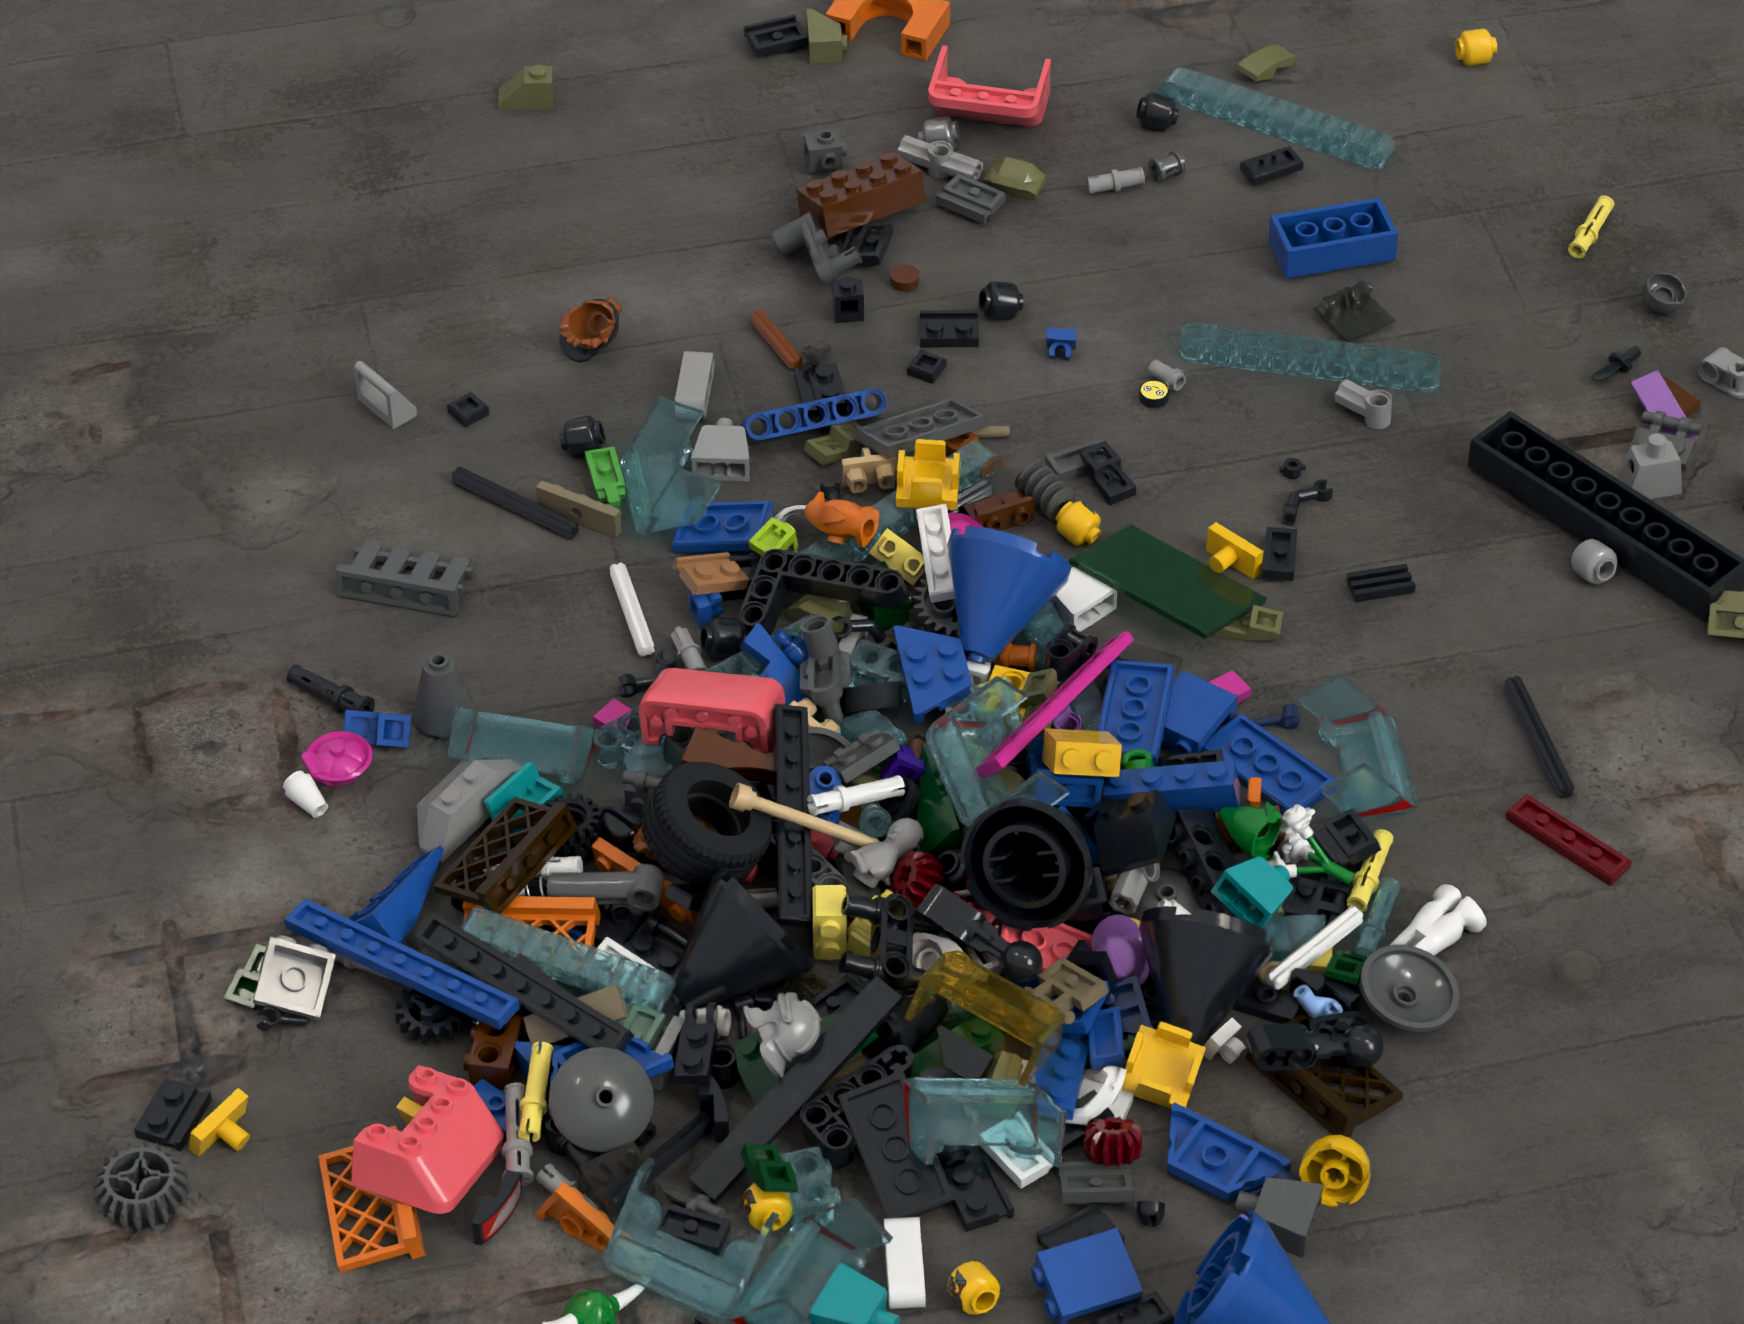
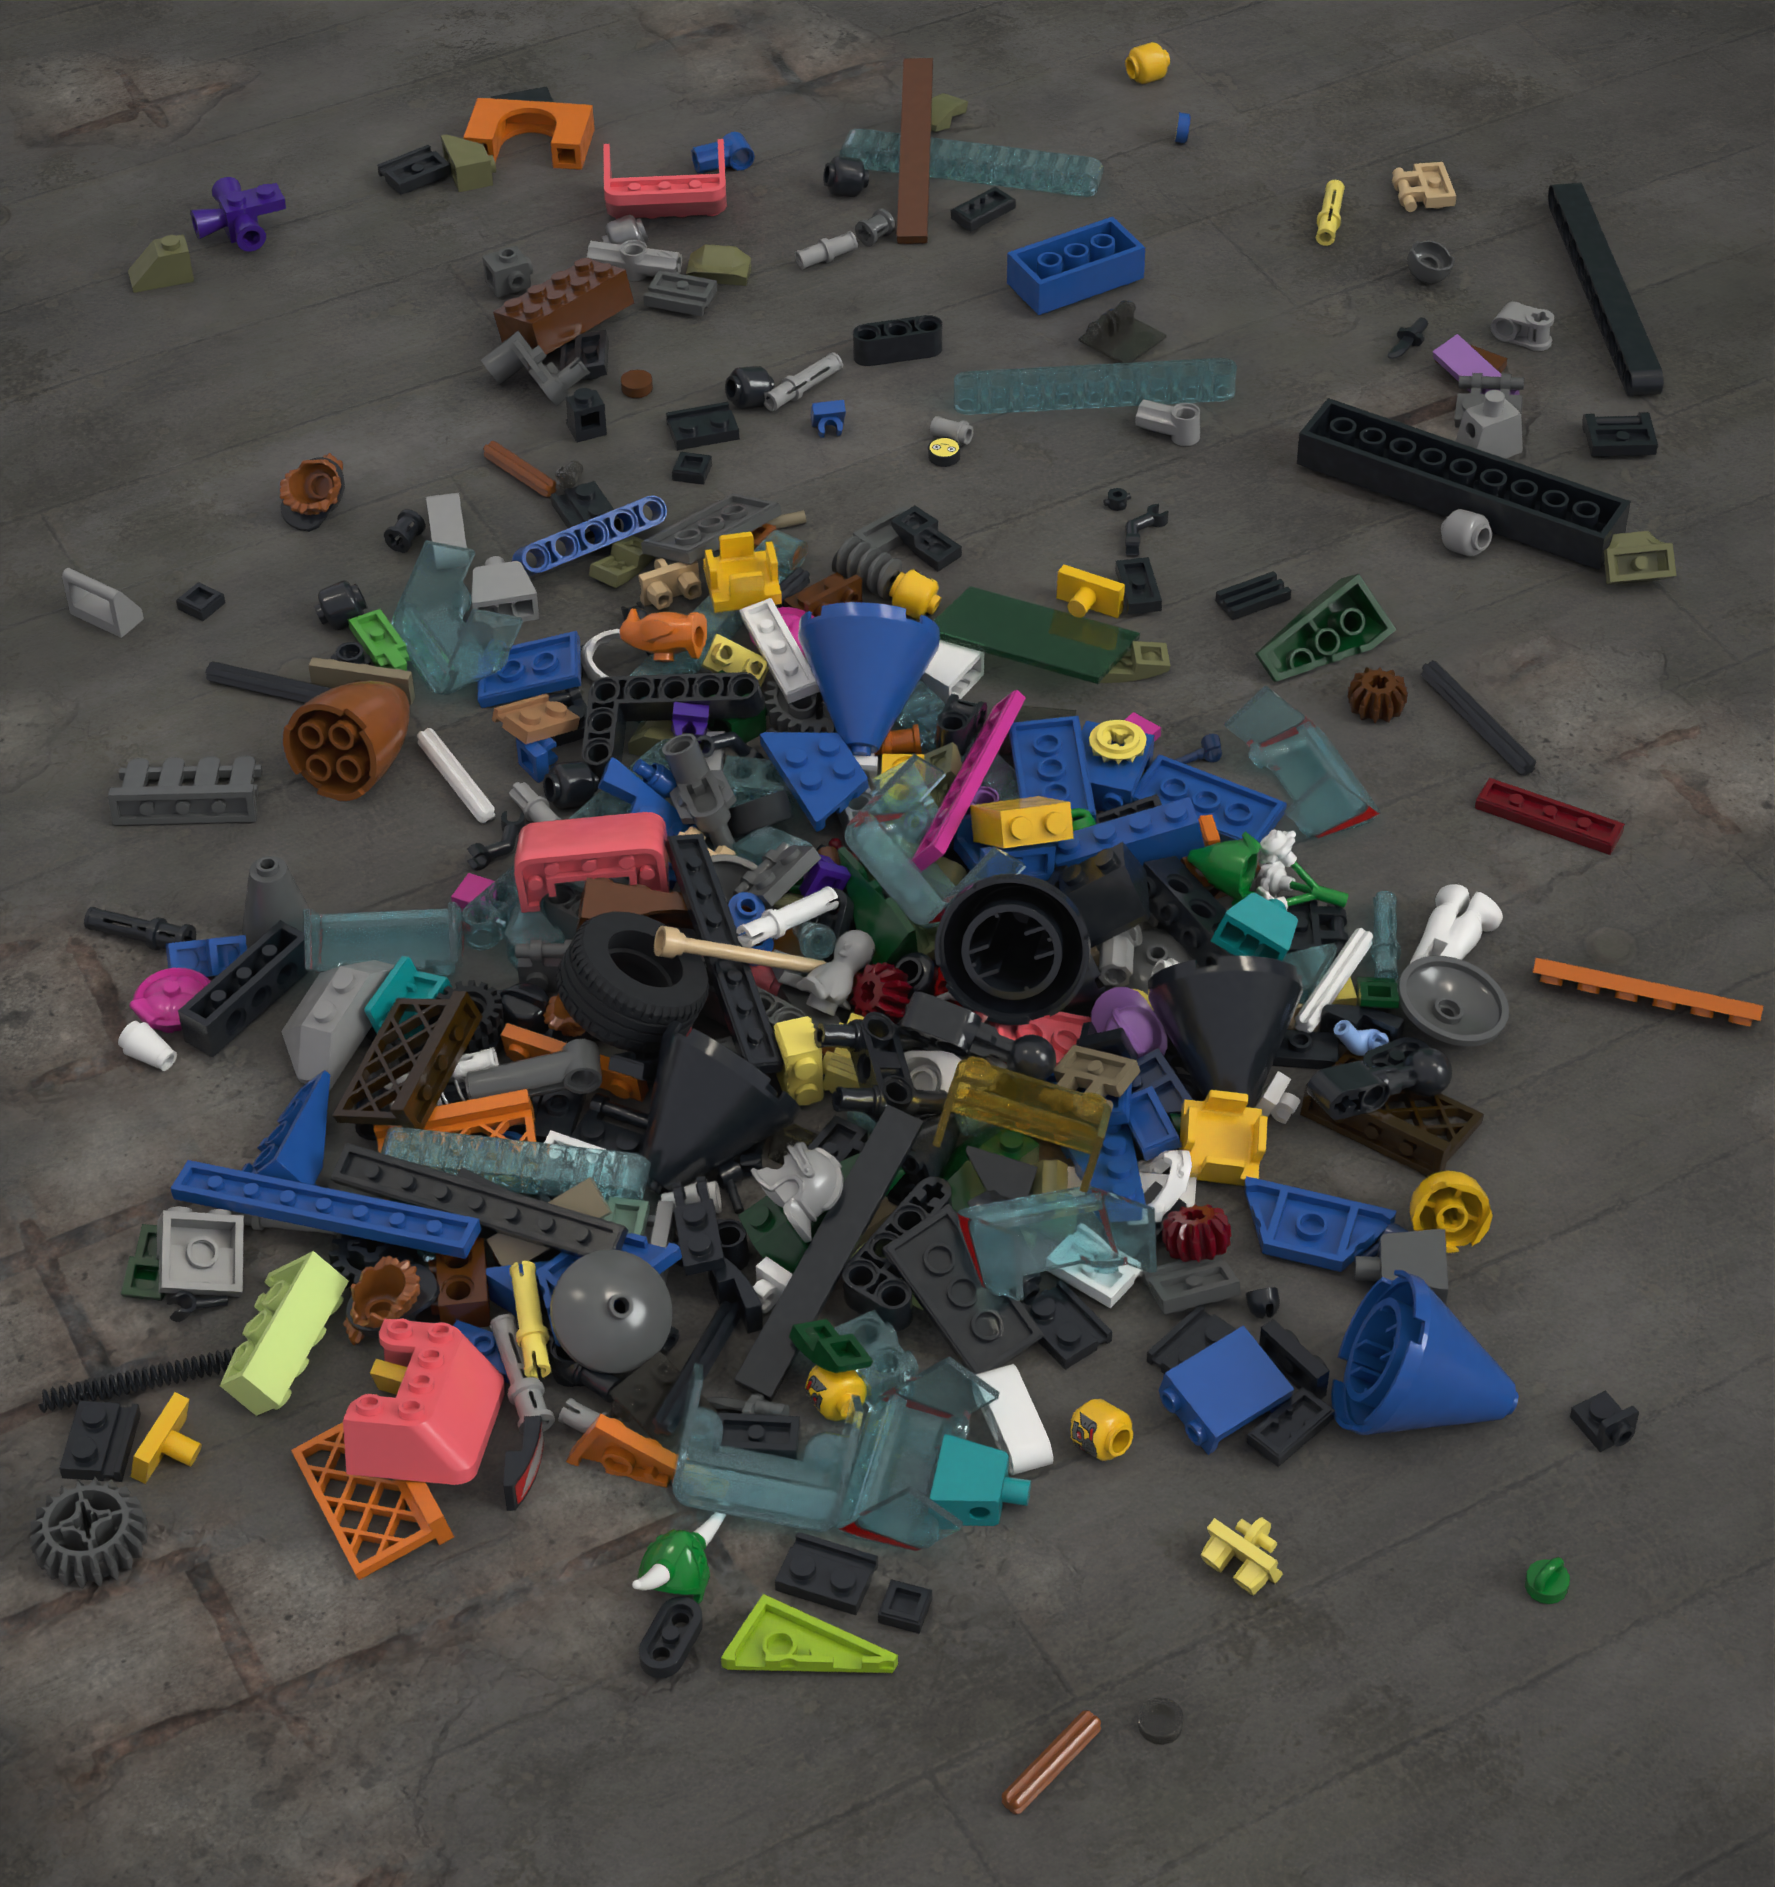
camera: 15 degrees left, 0 degrees up
lime bracket [748,517,799,556] -> none
black plate [1312,808,1381,867] -> none
light yellow pin [1347,829,1394,912] -> none
none -> black piece [38,1347,236,1413]
none -> black brick [178,920,313,1057]
none -> dark purple brick [190,177,286,252]
none -> yellowish green wedge [220,1251,349,1416]
none -> dark orange cylinder [283,681,410,801]
none -> black plate [330,642,372,665]
none -> dark orange hair [343,1256,440,1346]
none -> black bush [384,509,426,553]
none -> dark purple tile [671,702,709,744]
none -> blue piece [691,132,755,174]
none -> white tile [753,1256,793,1313]
none -> light grey pin [764,352,843,411]
none -> black beam [853,315,942,366]
none -> reddish brown tile [897,58,933,244]
none -> light yellow gear [1089,720,1147,765]
none -> blue tile [1175,112,1191,143]
none -> dark green wedge [1255,574,1396,682]
none -> black plate [1259,1319,1330,1399]
none -> reddish brown gear [1347,667,1408,723]
none -> tan plate [1392,162,1456,212]
none -> orange plate [1533,958,1764,1026]

